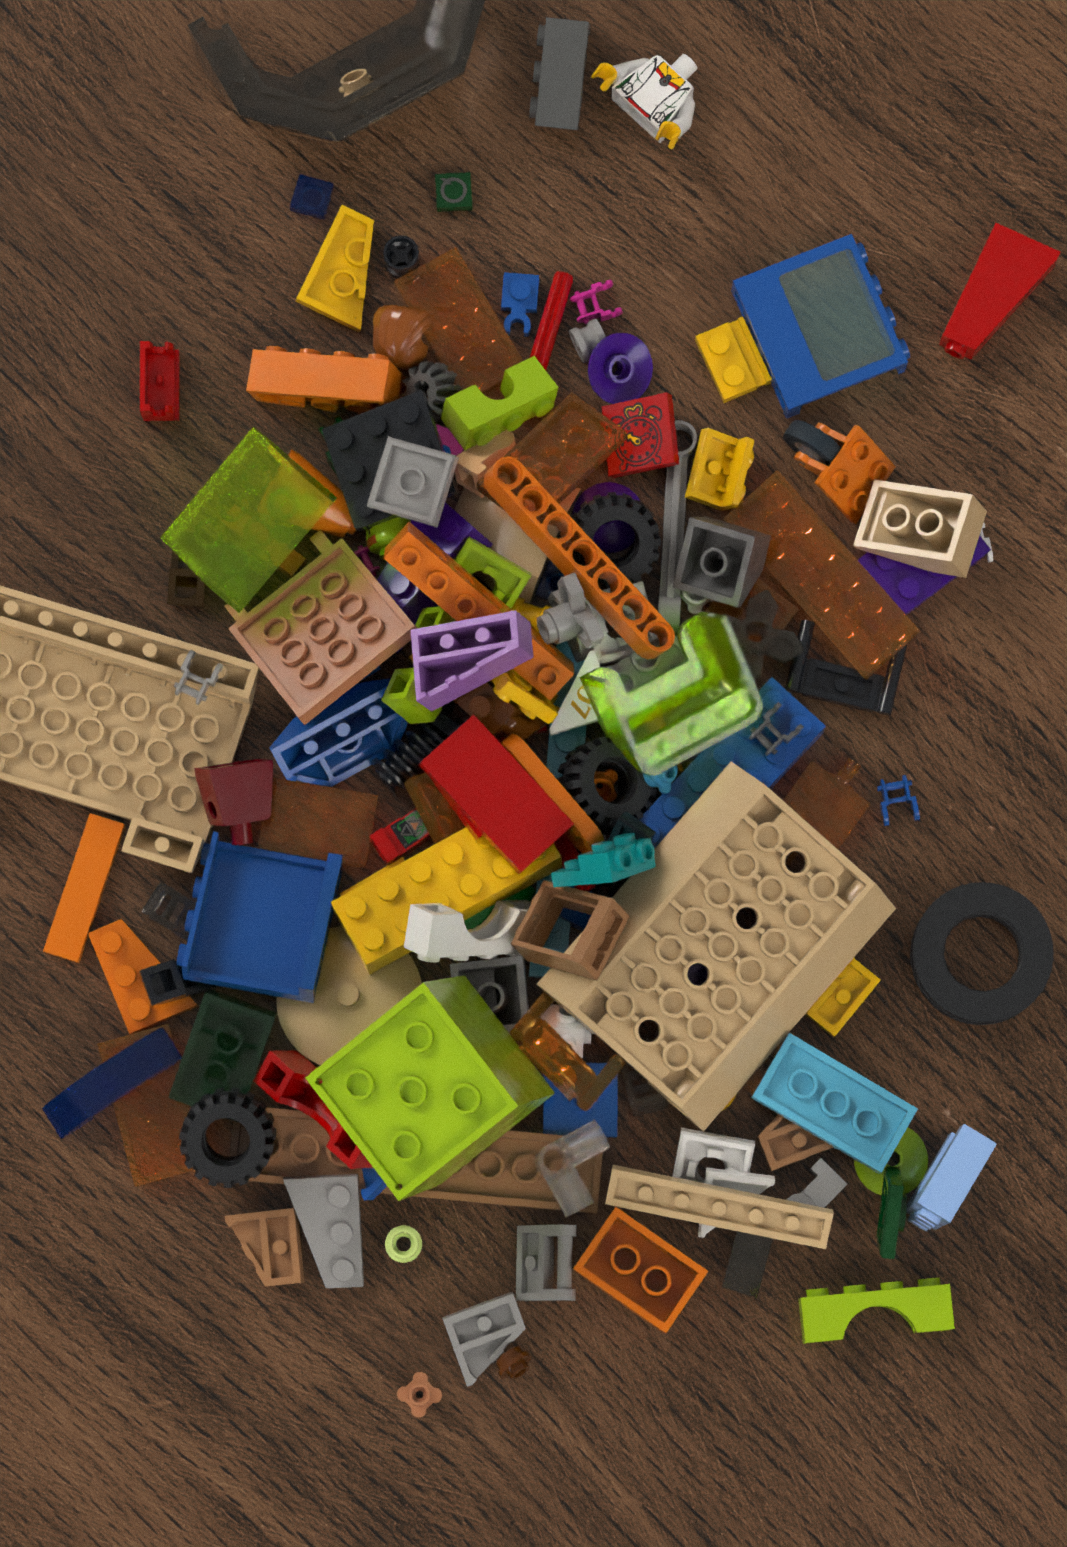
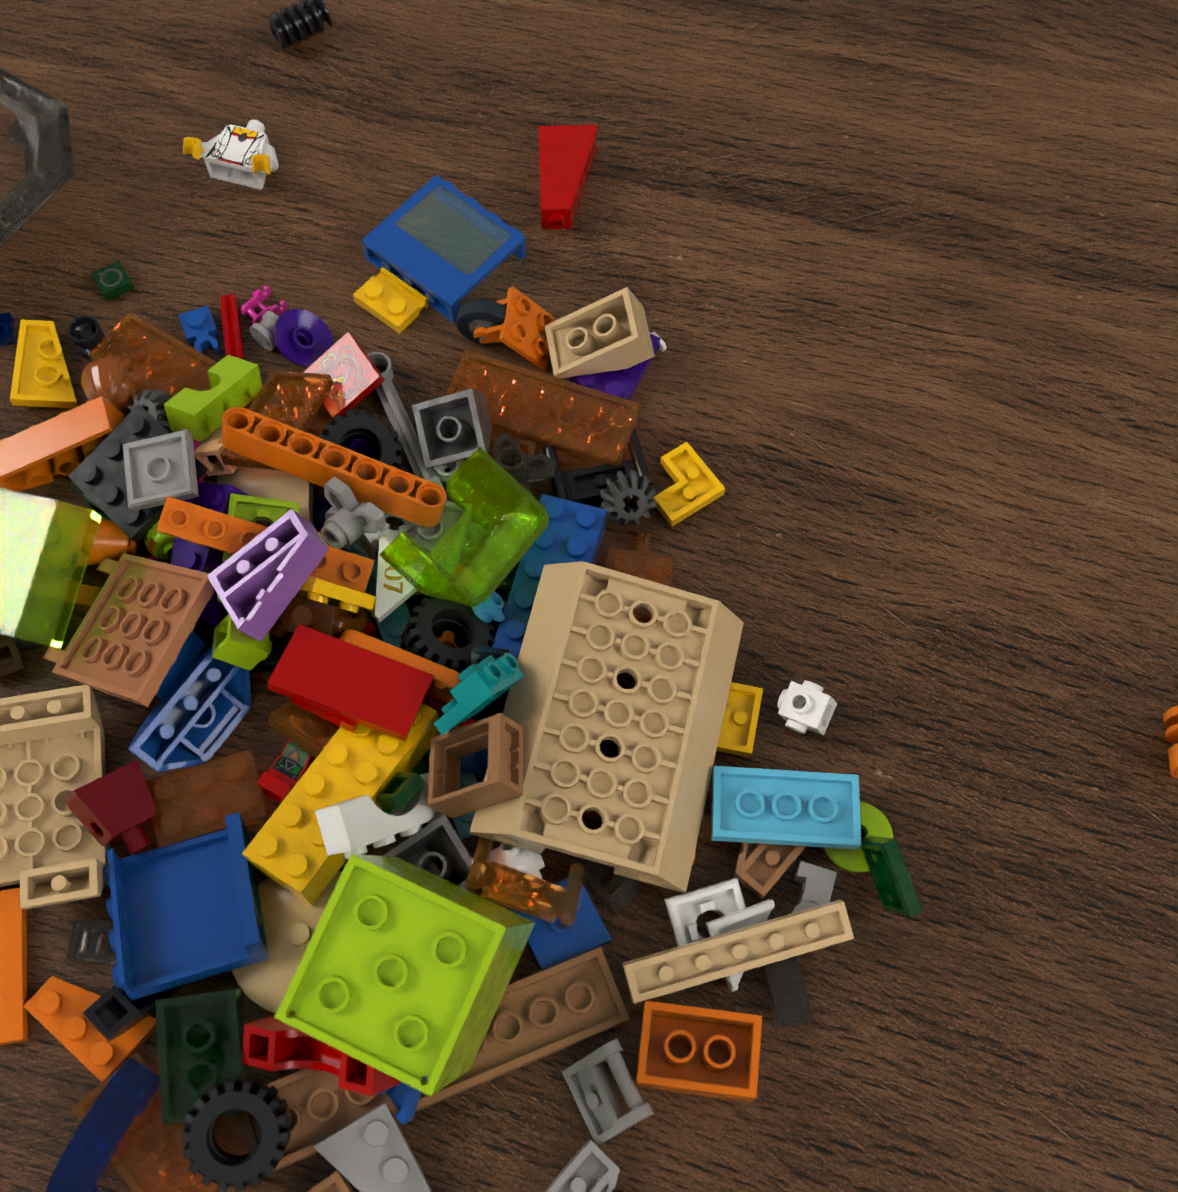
camera: 30 degrees left, 15 degrees down
light grey piece [174,650,224,705] -> none
black piece [372,723,445,799] -> none
yellowish green plate [385,1225,422,1263] -> none
dark grey wedge [529,17,591,130] -> none
clear piece [535,1119,610,1218] -> none
yellow bracket [685,428,754,511] -> none
dark grey piece [749,702,804,756] -> none
lime arch [798,1278,955,1344] -> none
blue piece [877,775,920,826] -> none
light blue arch [906,1124,997,1232] -> none
black tyre [910,882,1054,1025] -> none
none -> dark green tile [376,773,426,810]
none -> dark grey gear [600,470,656,528]
none -> yellow plate [653,442,726,527]
none -> white brick [777,680,837,735]

